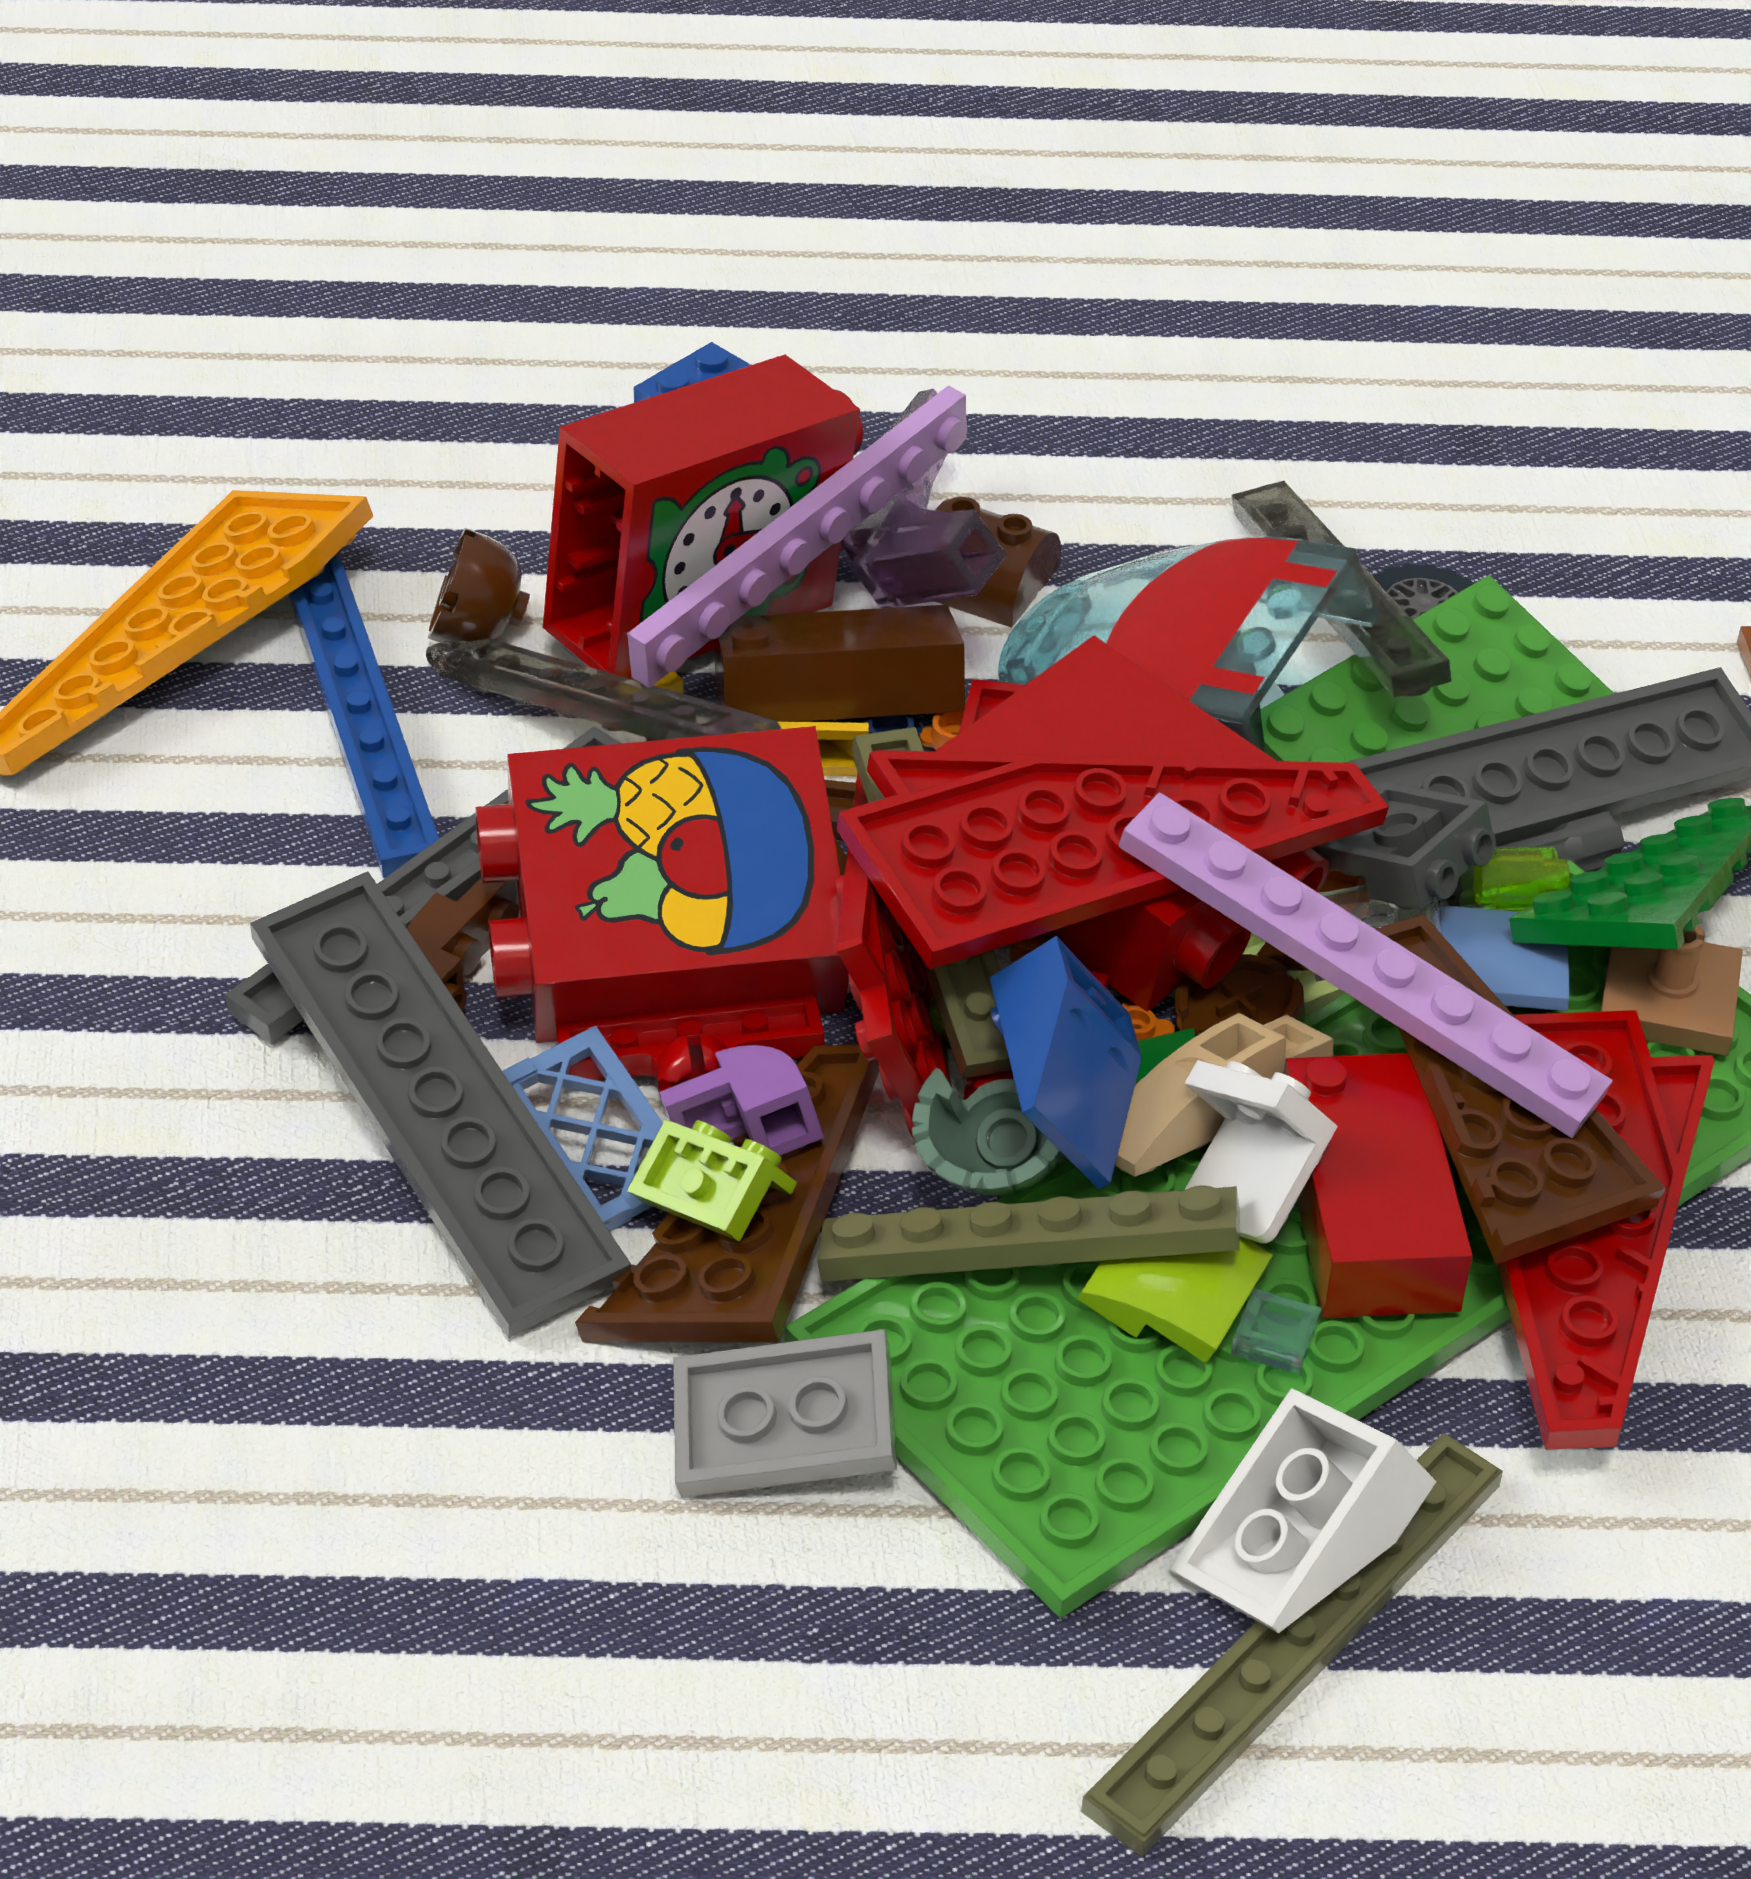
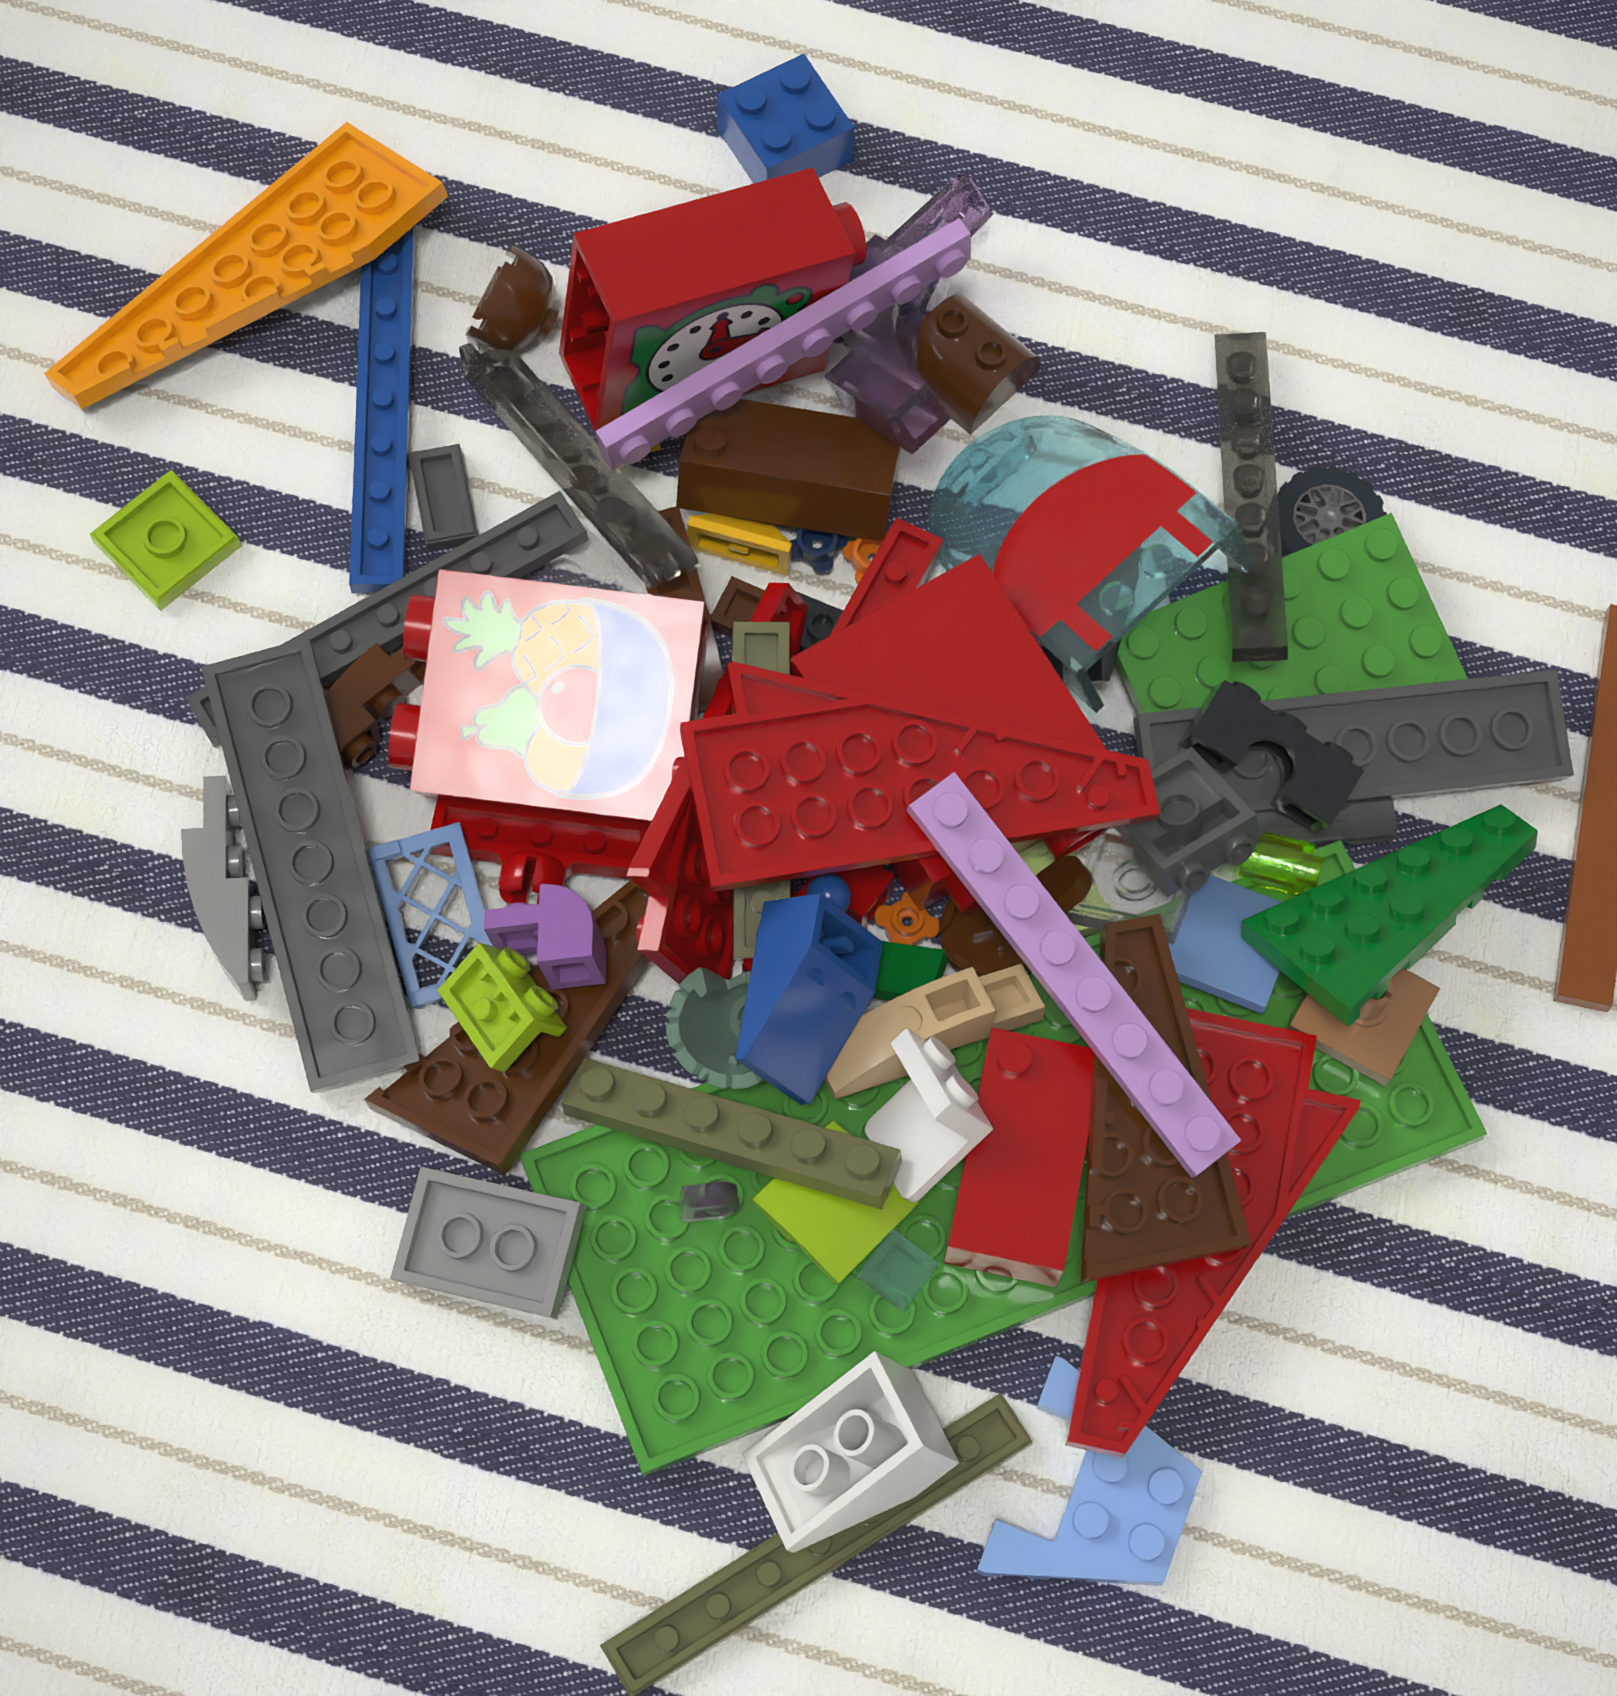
camera: 15 degrees right, 25 degrees up
none -> lime tile [90,470,241,611]
none -> light grey slope [181,775,266,1001]
none -> dark grey tile [408,444,478,553]
none -> tile [678,1182,740,1222]
none -> light blue wing [976,1356,1202,1586]
none -> black arch [1178,680,1364,834]

